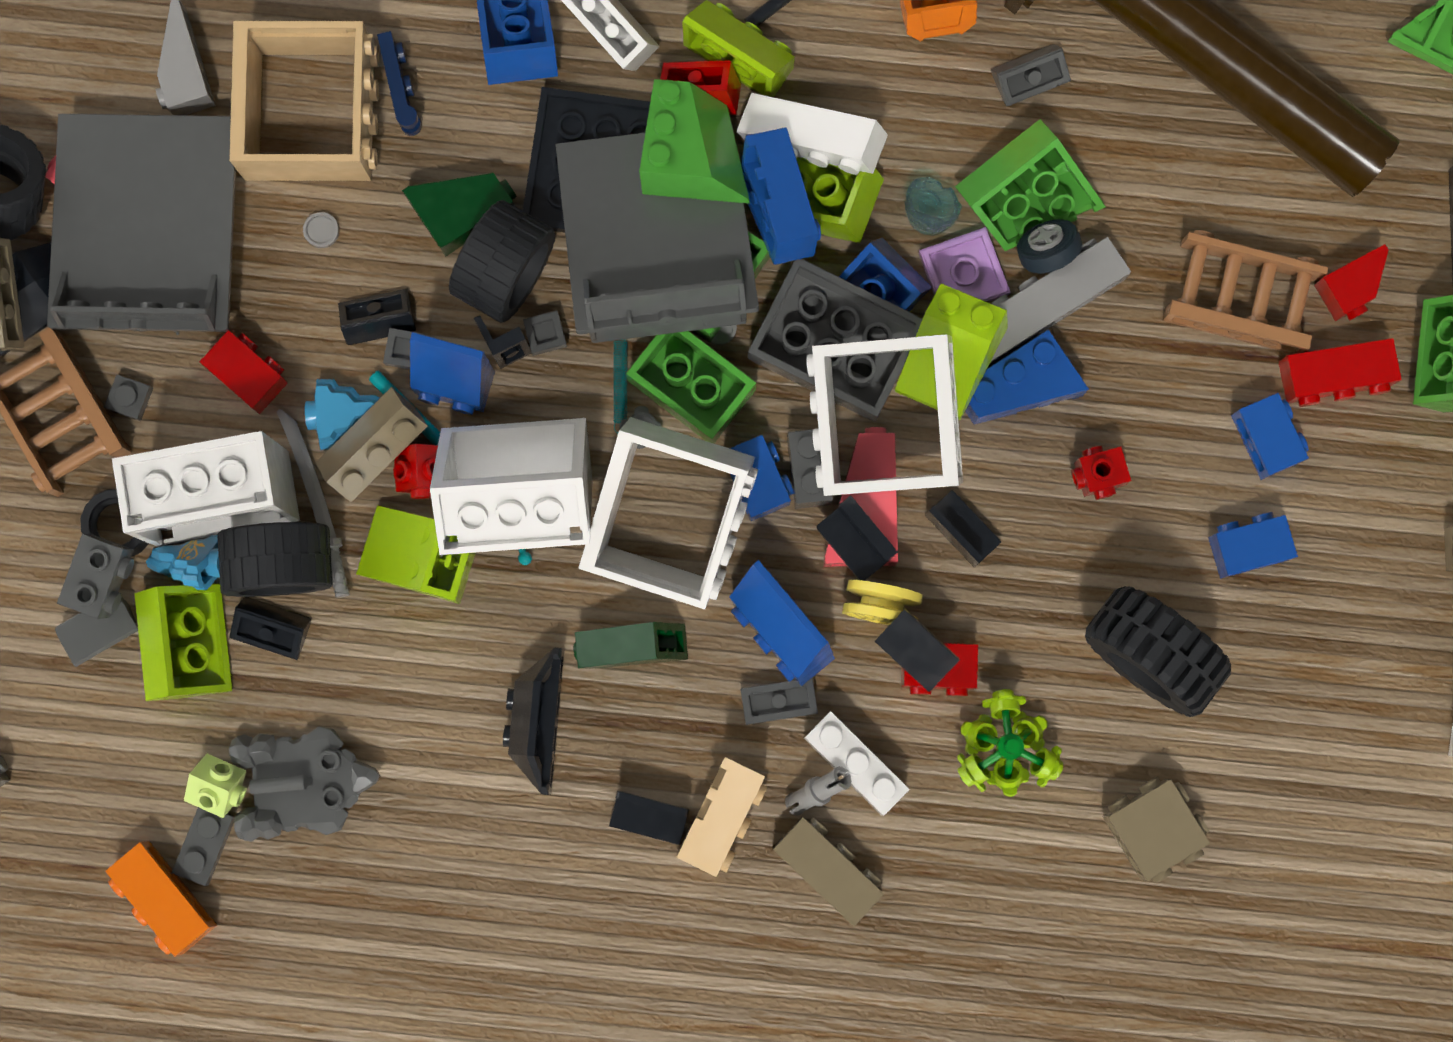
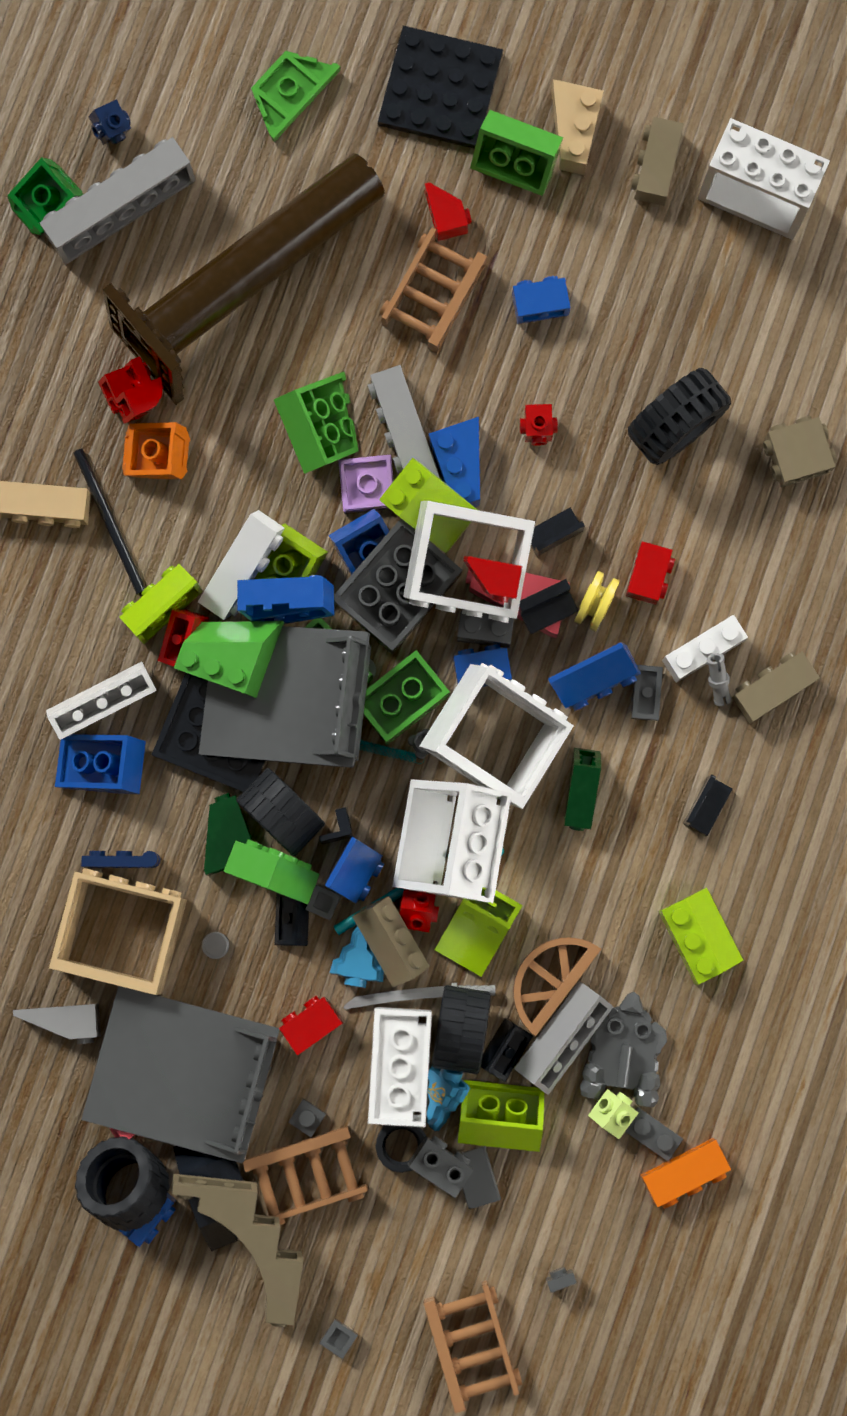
camera: 75 degrees left, 0 degrees up
black wedge [503,647,565,795] -> none
dark grey plate [523,311,567,356] -> none
tan wedge [676,757,768,877] -> none
black panel [875,609,960,692] -> none
clear light blue hair [904,177,962,236] -> none
lime plant [957,689,1063,797] -> none
dark grey slope [991,44,1071,106] -> none
black wheel [1017,219,1082,274] -> none
blue brick [1208,512,1298,579] -> none
red brick [1279,338,1402,407] -> none
none -> bright green brick [223,840,320,904]
none -> red slope [463,556,522,603]
none -> medium nougat window [513,938,601,1036]
none -> light grey brick [514,981,613,1095]
none -> lime slope [658,887,744,985]

